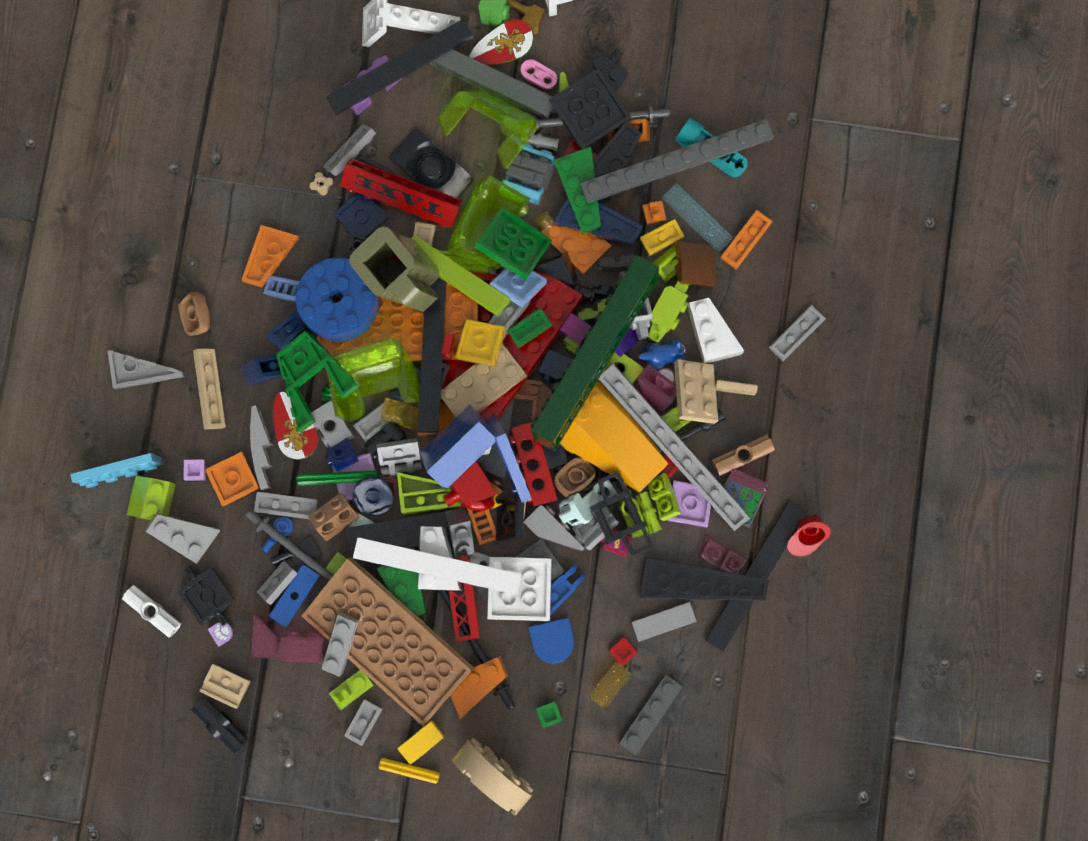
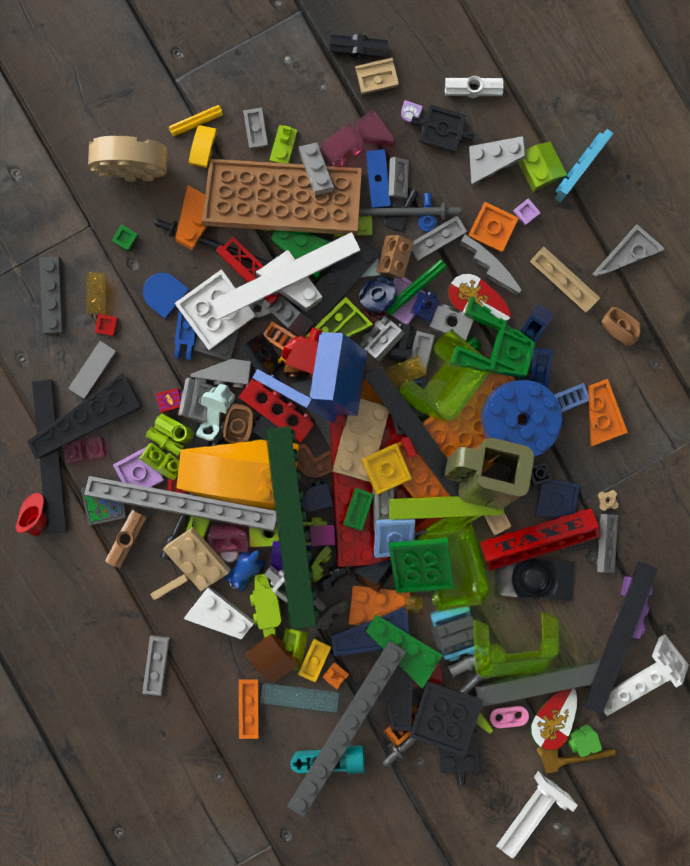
camera: 135 degrees right, 5 degrees up
black bar [589,472,653,555] -> none
clear pink axle [729,469,769,494] -> none

